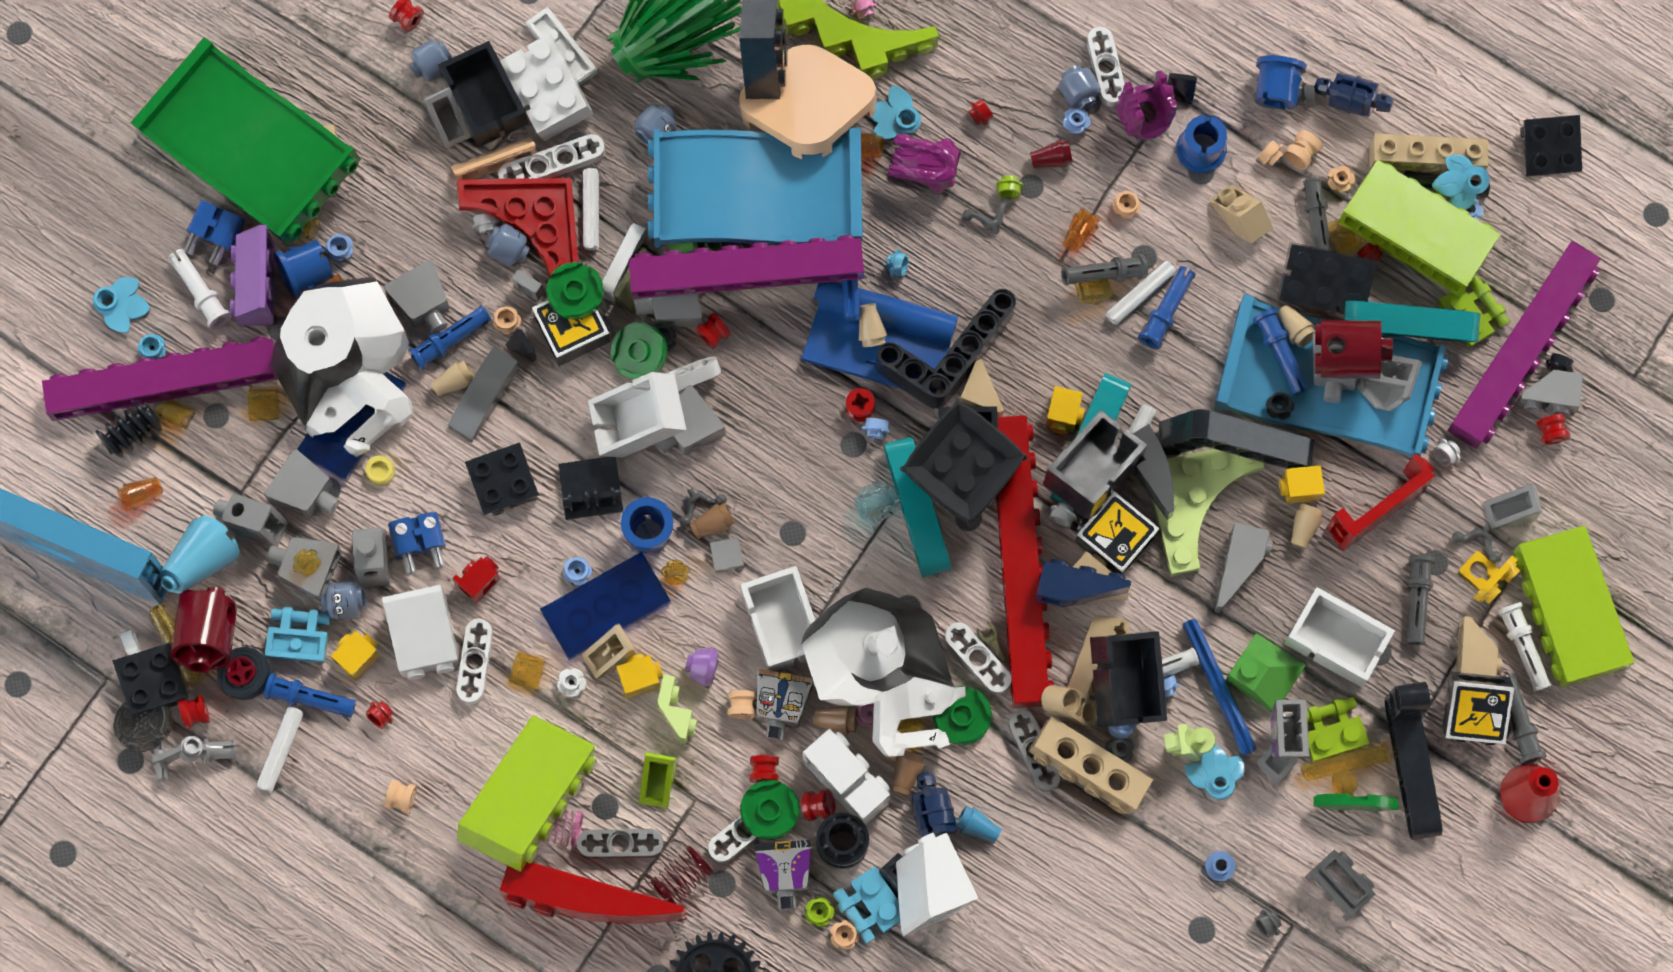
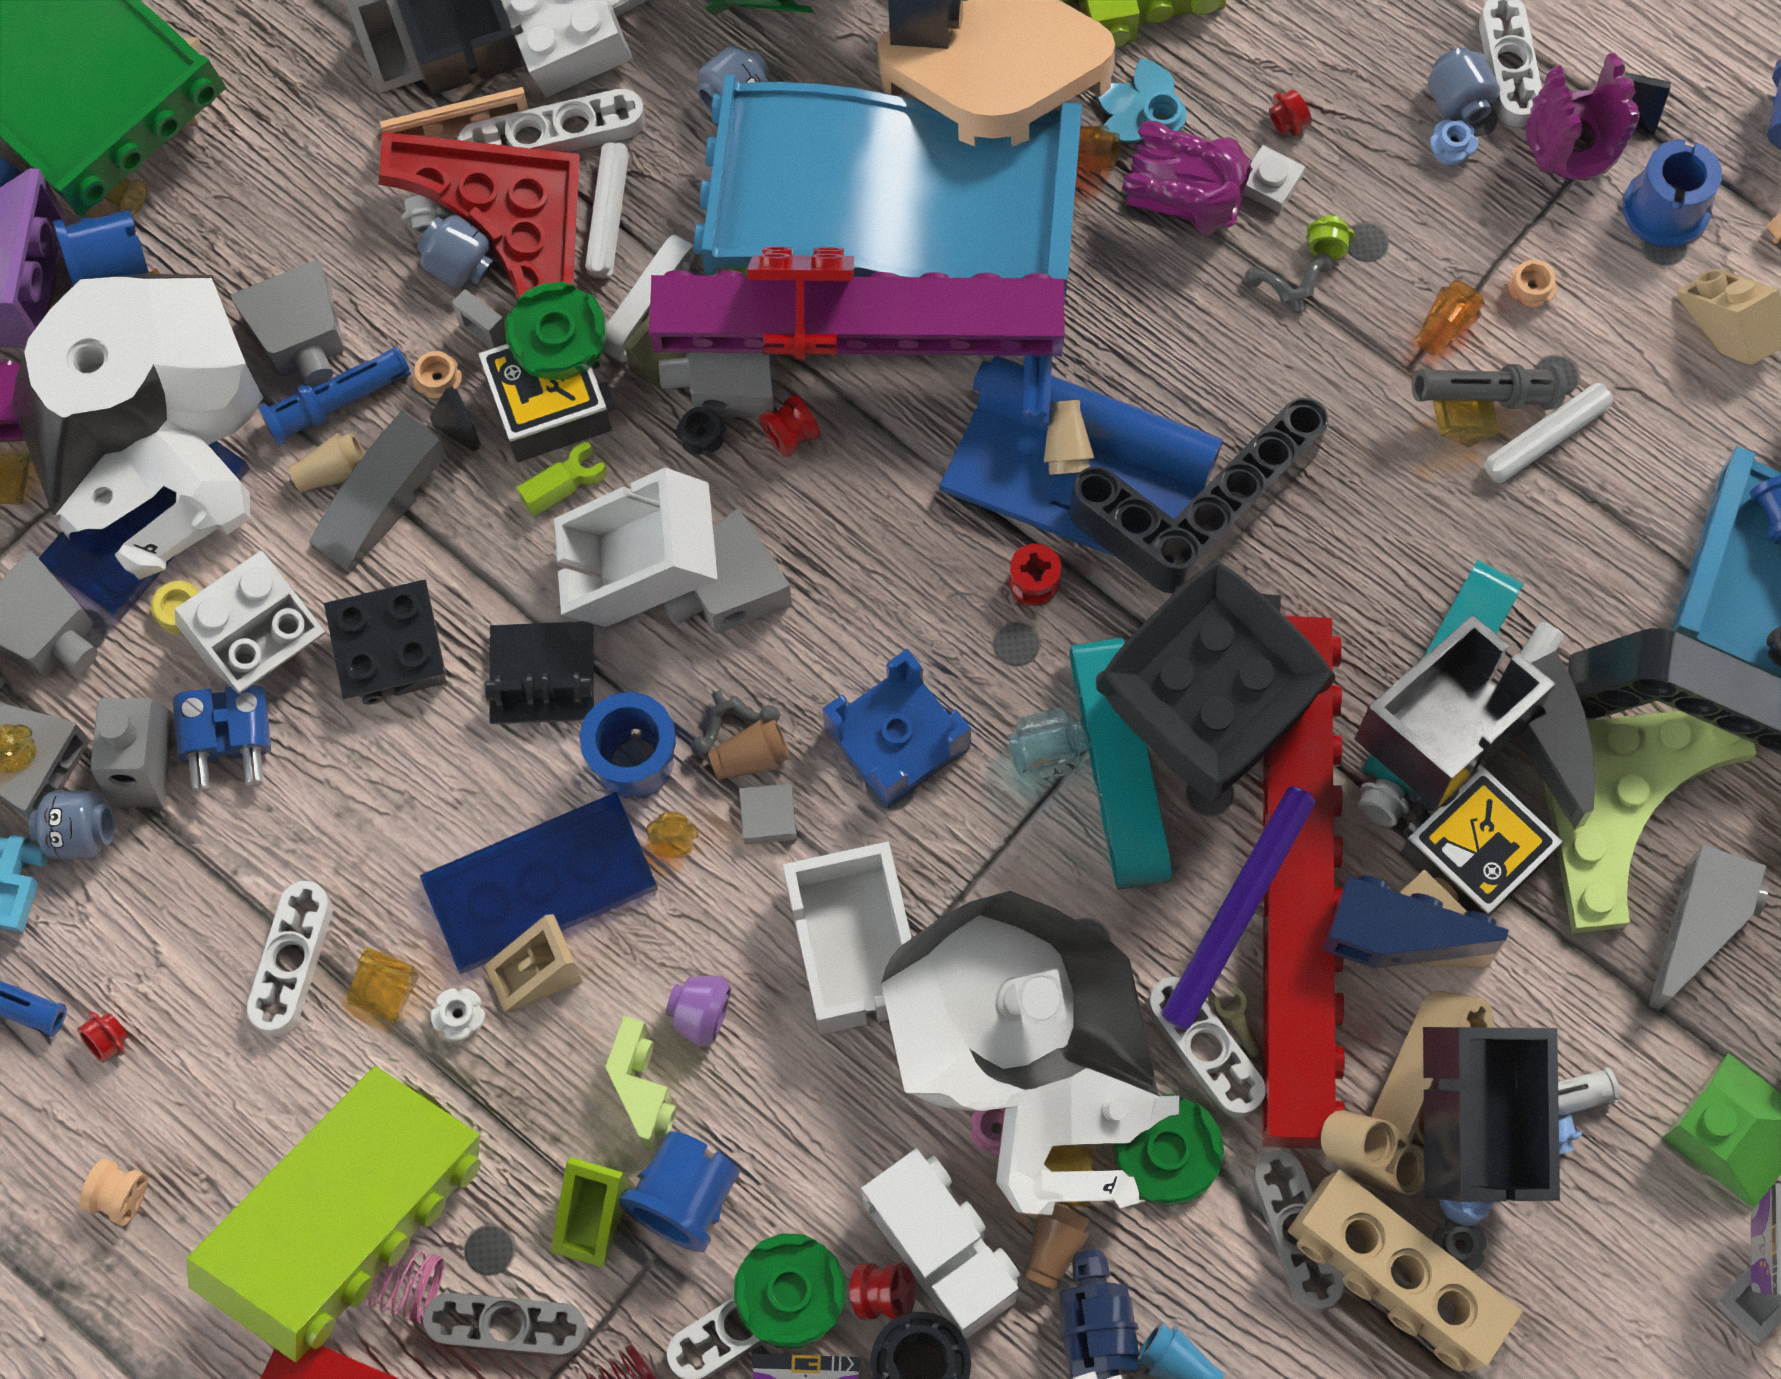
camera: 10 degrees right, 5 degrees down
light blue plate [325,234,353,262] -> none
yellow brick [331,630,380,681] -> none
white slope [382,585,460,680] -> none
red brick [452,556,500,604] -> none
light blue plate [563,557,592,585] -> none
green tile [610,322,667,379] -> none
yellow brick [616,654,663,699] -> none
white beam [665,357,721,391] -> none
light nougat wheel [727,690,757,719] -> none
red wheel [749,755,779,783] -> none
torso [757,668,813,742] -> none
medium nougat cone [814,706,858,735] -> none
light blue plate [862,418,890,439] -> none
medium azure plate [886,250,909,278] -> none
tan slope [960,359,1004,417] -> none
dark red cone [1030,139,1073,169] -> none
yellow brick [1045,386,1085,434] -> none
blue pin [1138,266,1196,349] -> none
yellowish green hips [1164,724,1216,761] -> none
blue axle [1182,619,1256,755] -> none
medium azure plate [1185,745,1245,800] -> none
none -> white slope [175,550,325,694]
none -> lime bar [515,442,607,517]
none -> blue piece [619,1131,740,1252]
none -> red plate [747,246,855,360]
none -> blue panel [822,649,971,808]
none -> dark purple axle [1162,786,1315,1030]
none -> white plate [1243,145,1305,213]

